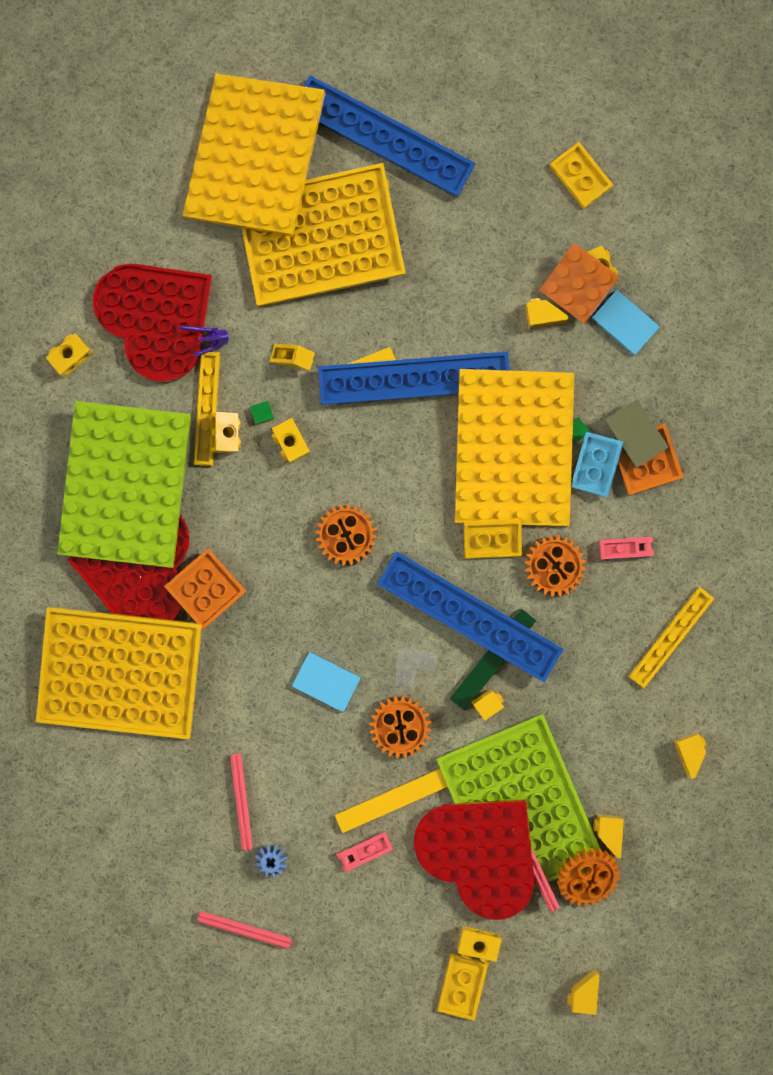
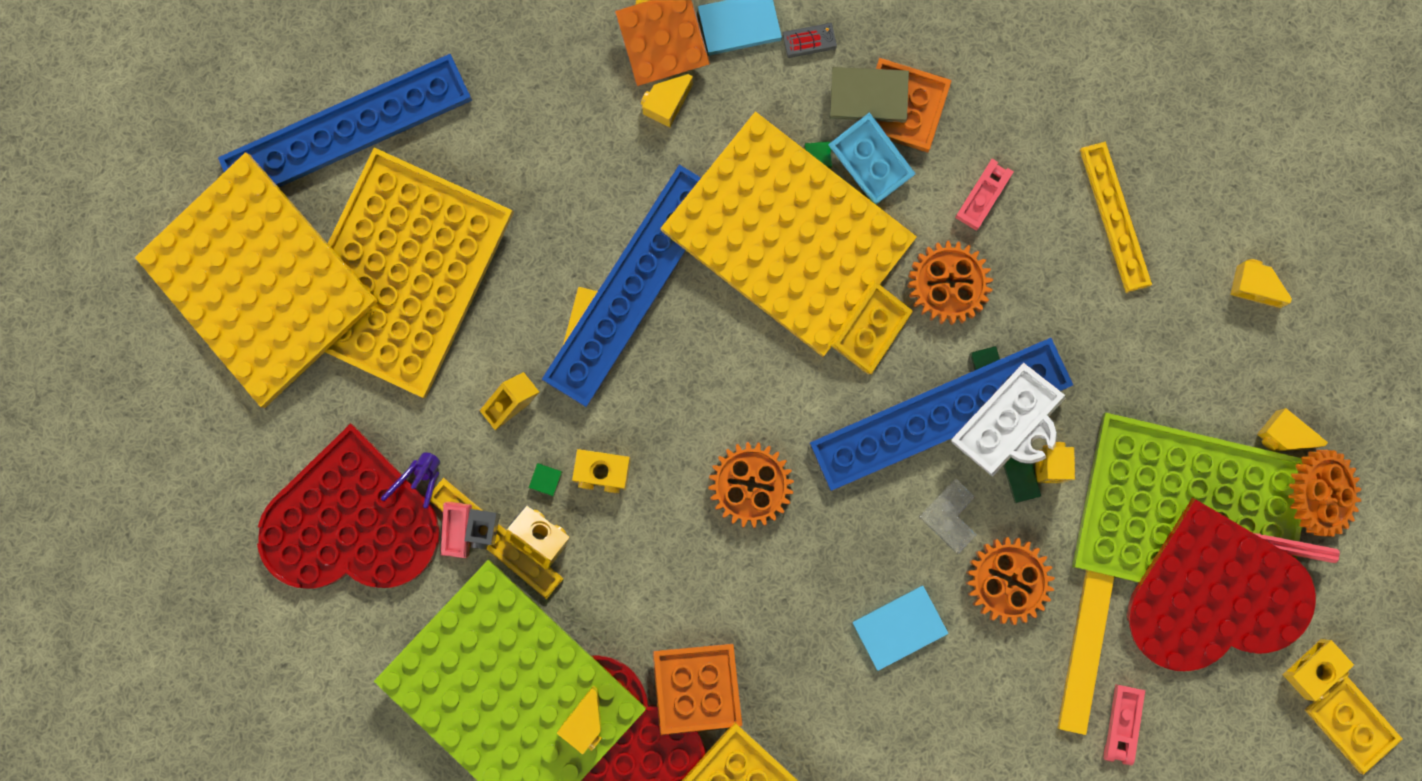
camera: 50 degrees left, 5 degrees down
yellow brick [45,333,93,378] -> none
none -> coral tile [441,502,472,558]
none -> dark grey brick [464,509,501,550]
none -> yellow slope [557,685,602,754]
none -> tile [782,23,837,58]
none -> white plate [951,363,1066,477]

